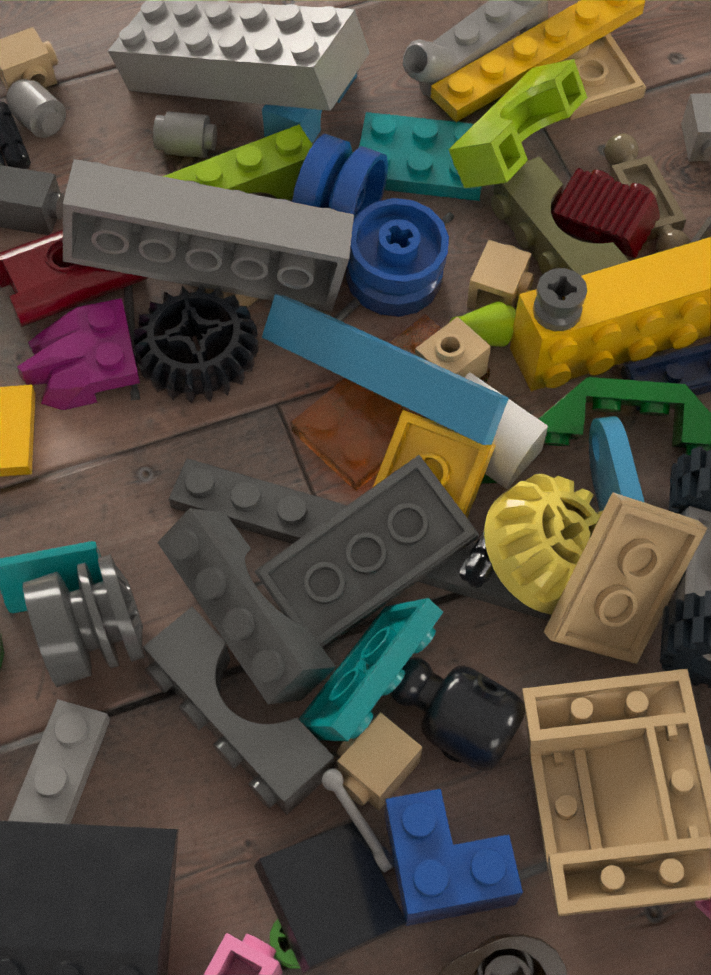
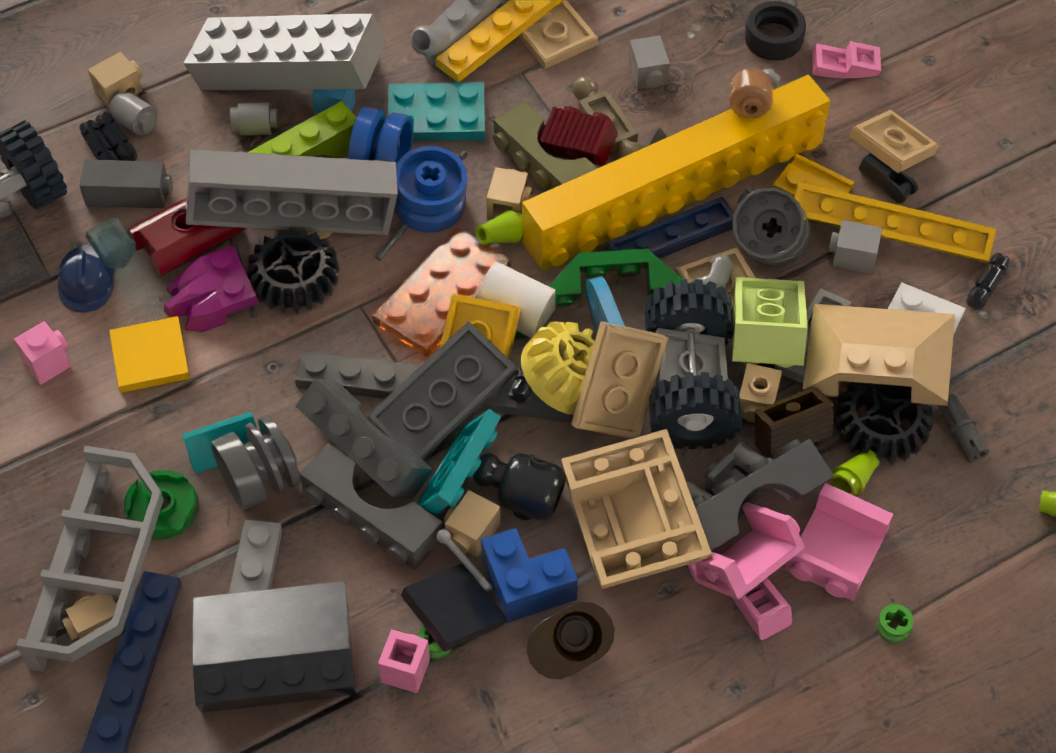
camera: 10 degrees left, 5 degrees down
dark azure tile [262,294,509,445] -> none
tan brick [415,317,491,378] -> none
lime arch [448,59,588,188] -> none
dark grey wheel [533,268,587,331] -> none

